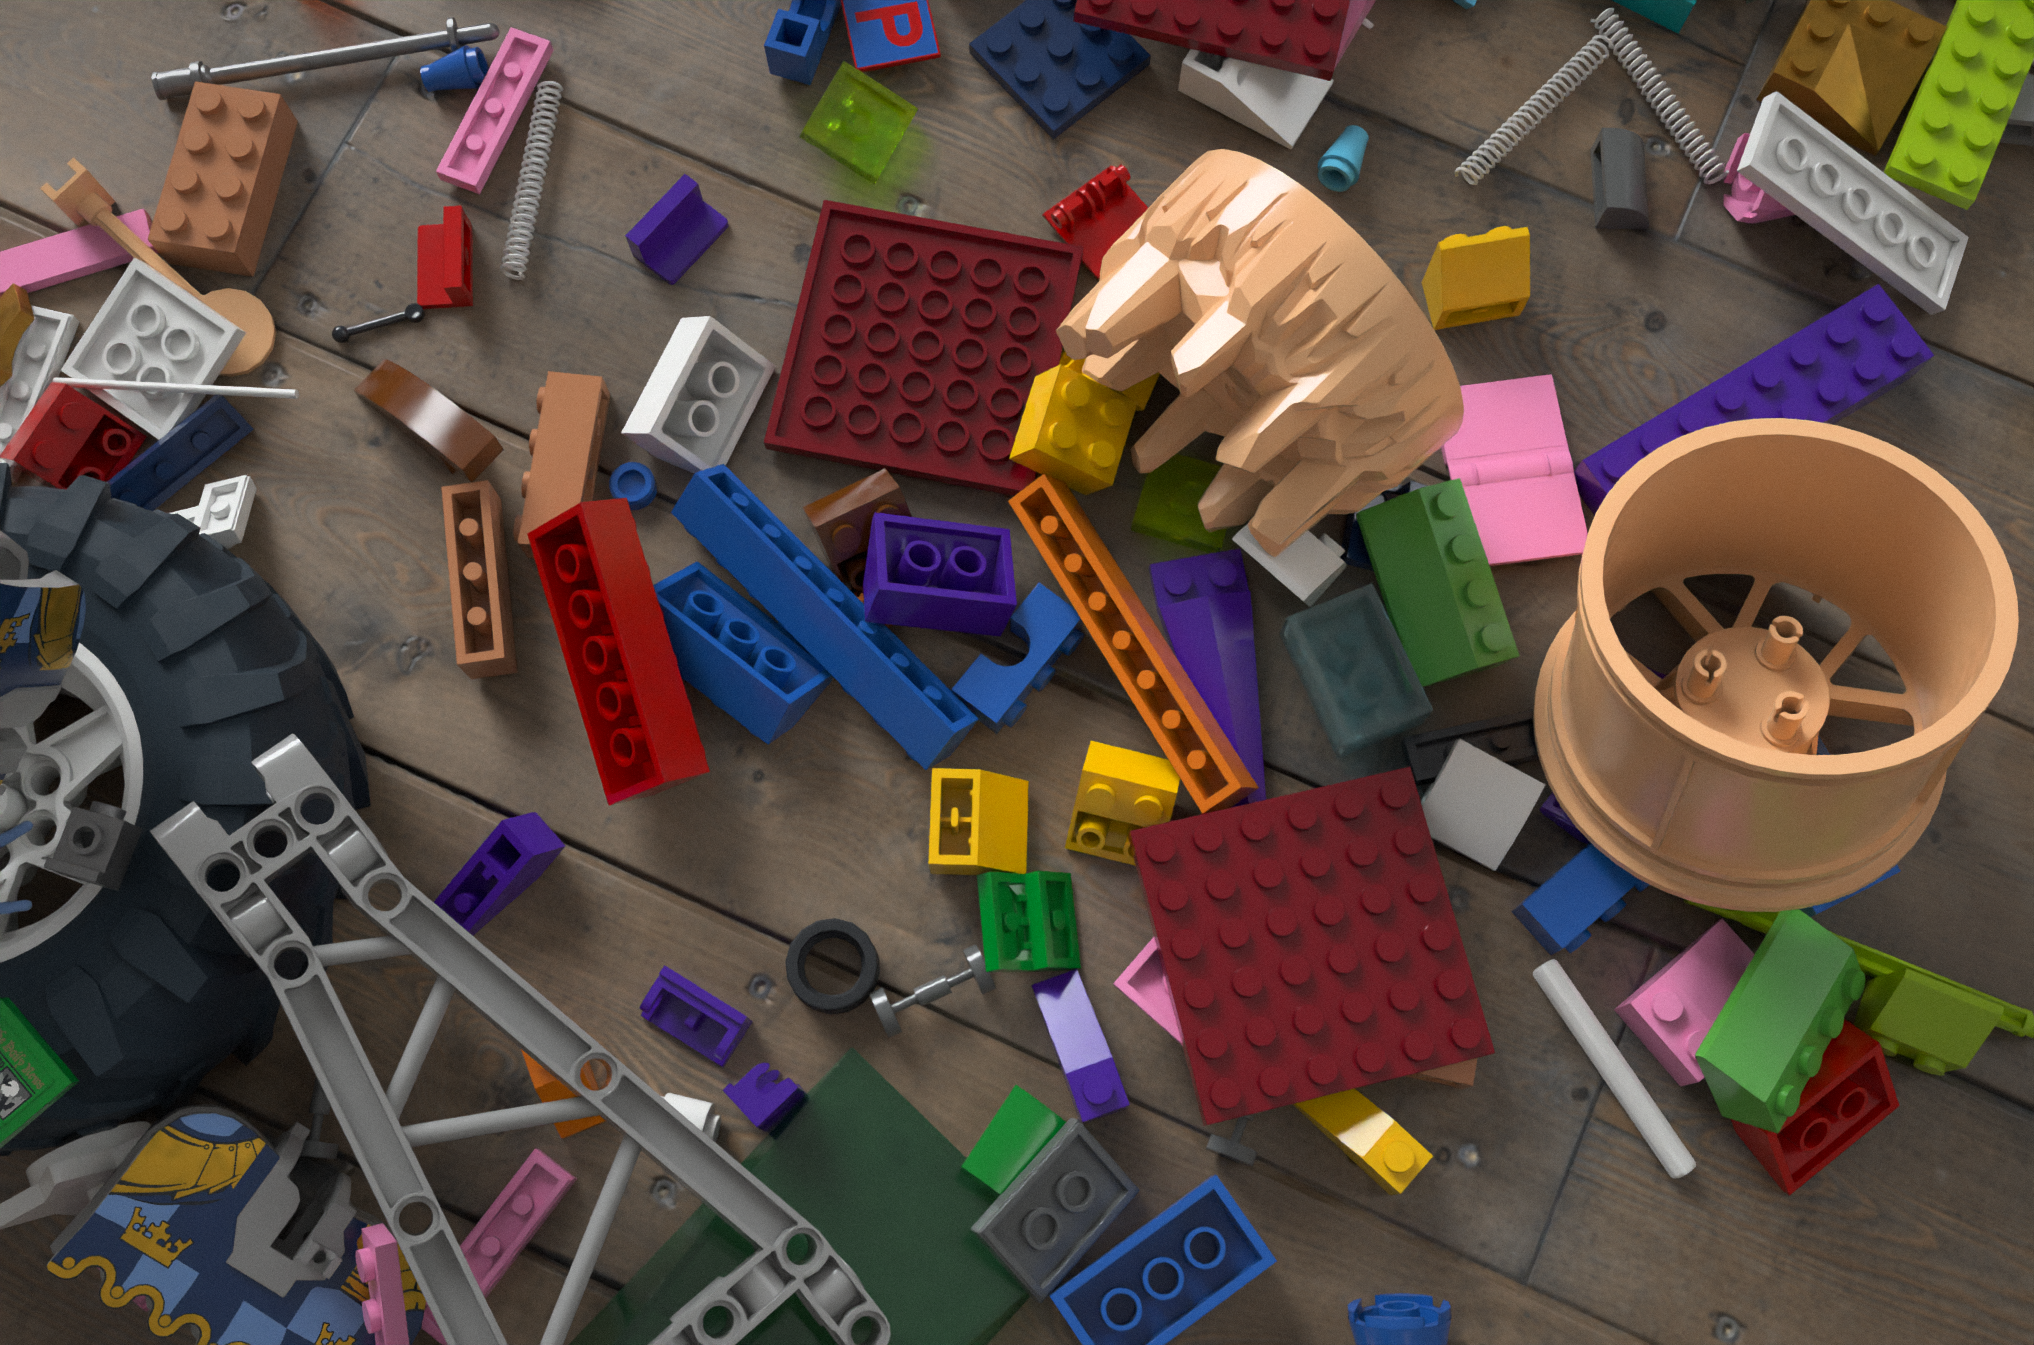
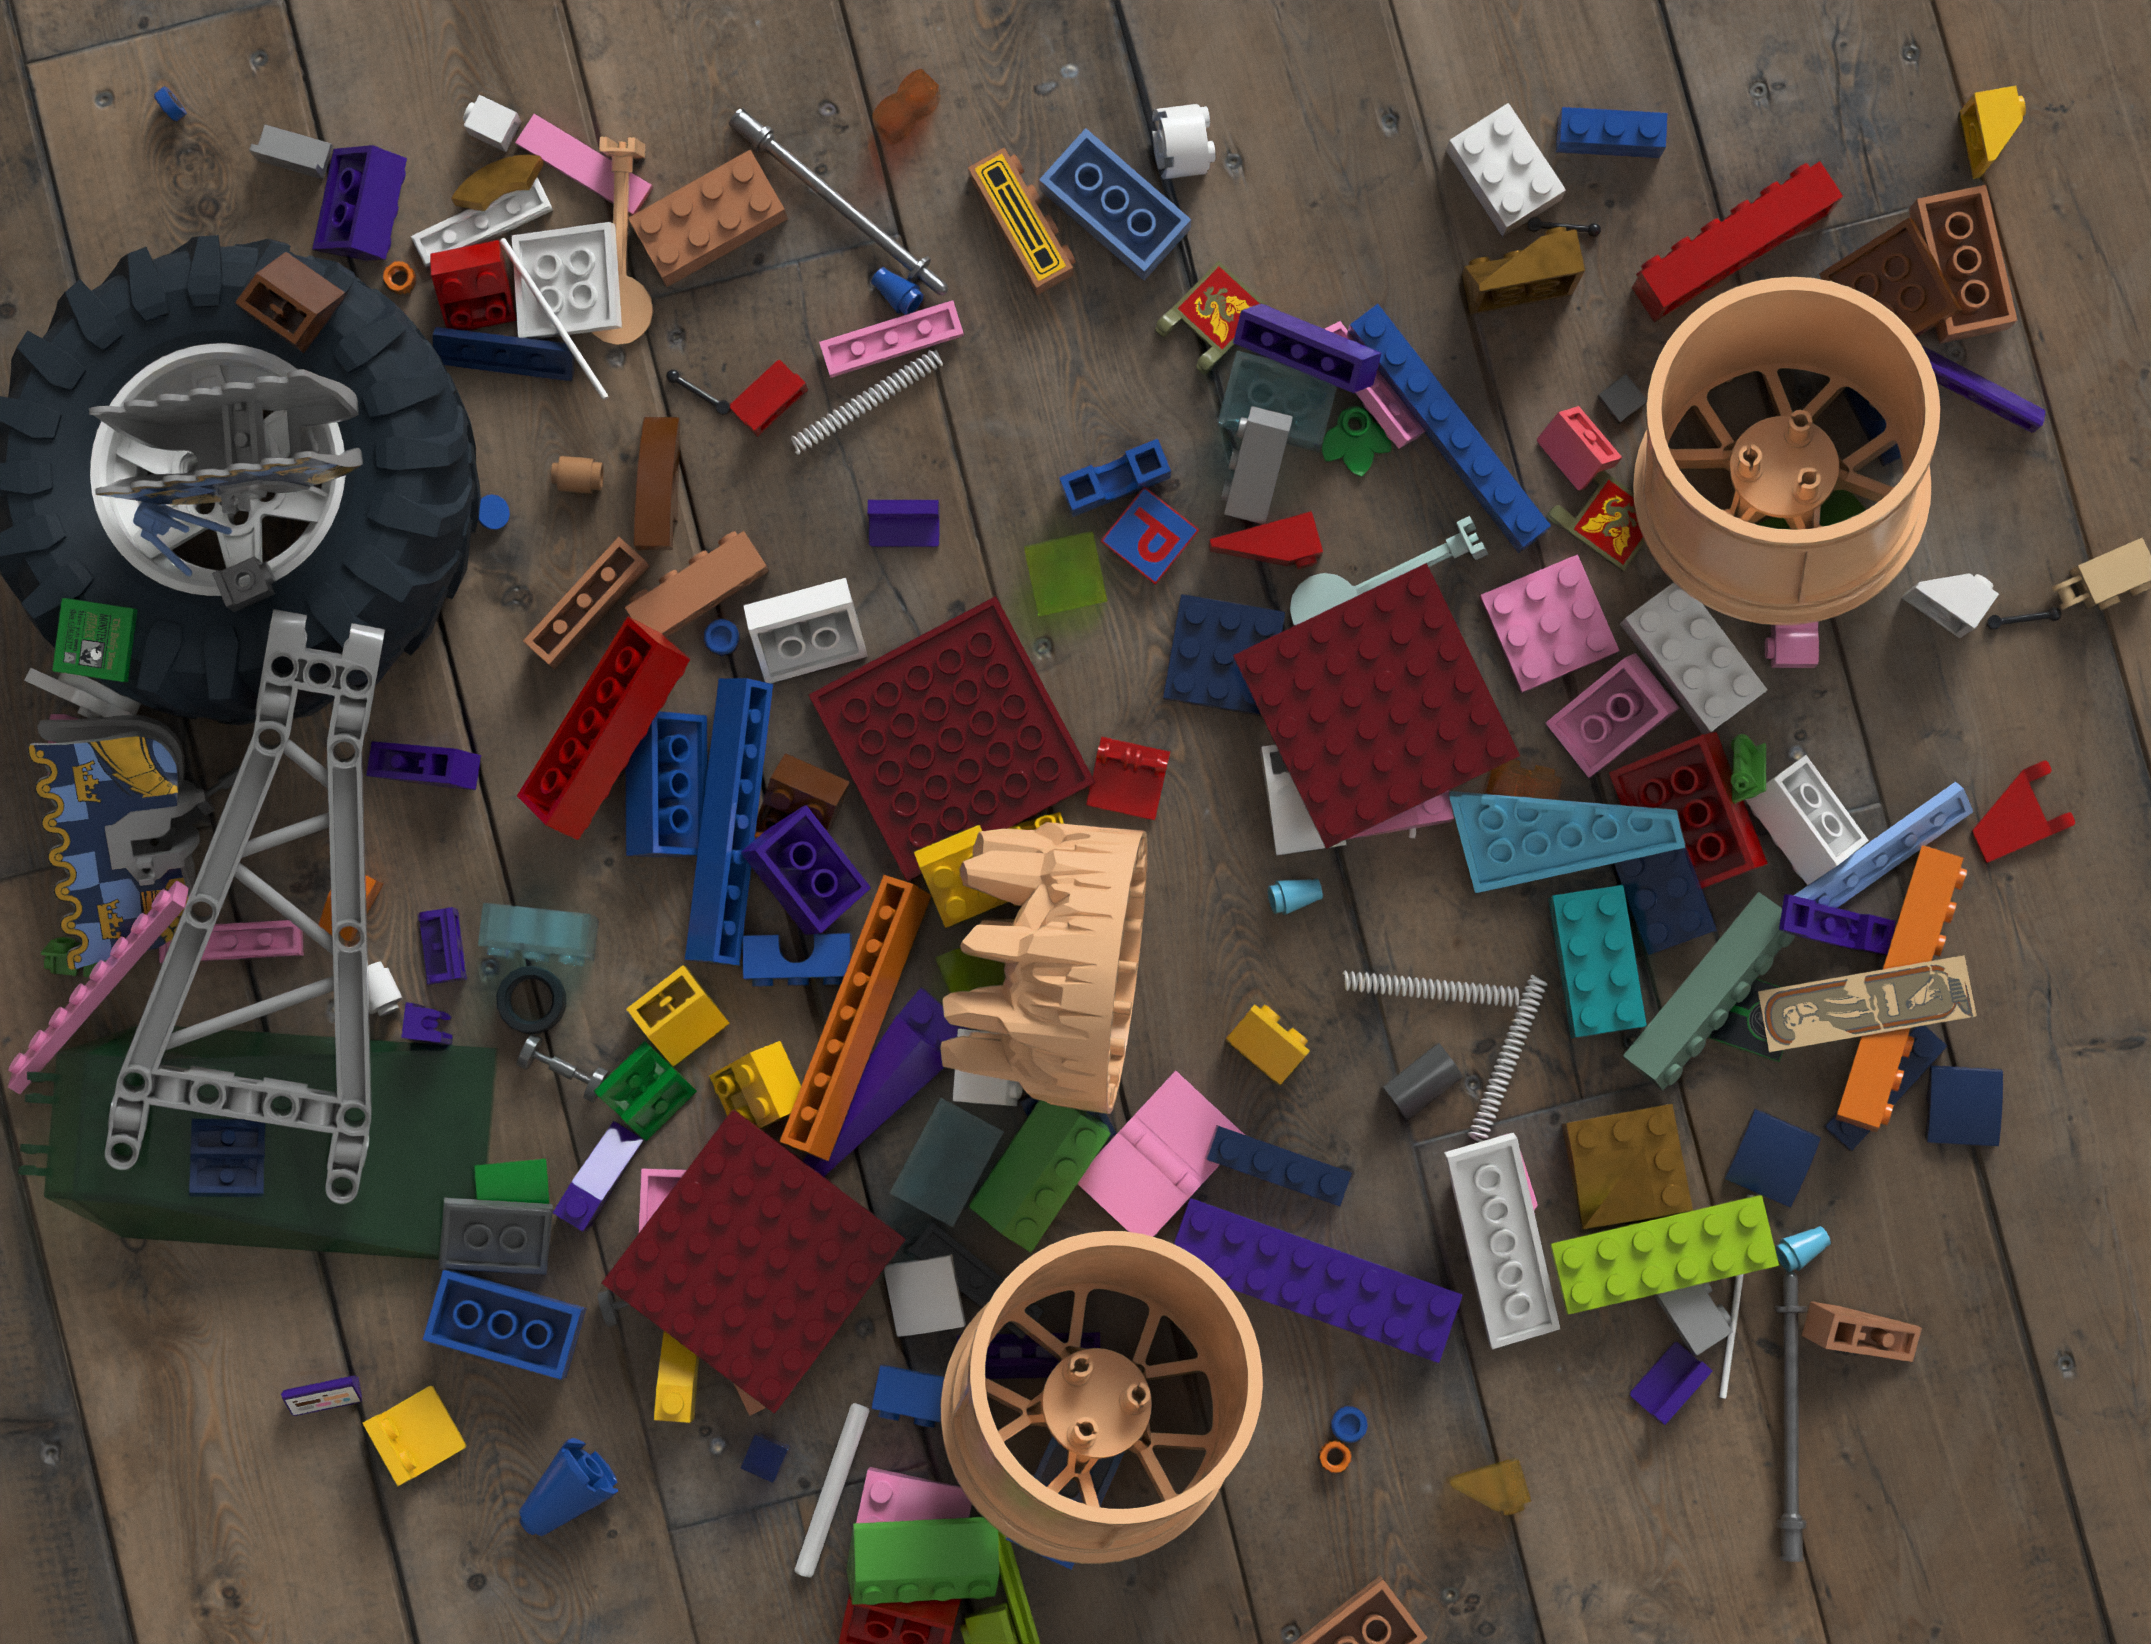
camera: 55 degrees right, 10 degrees up
white hinge [171,475,257,549] -> none
none -> blue piece [478,494,510,530]
none -> clear light blue brick [478,903,599,966]
none -> medium nougat brick [551,456,604,494]
none -> clear blue brick [740,1432,791,1483]
none -> dark blue plate [1205,1125,1352,1206]

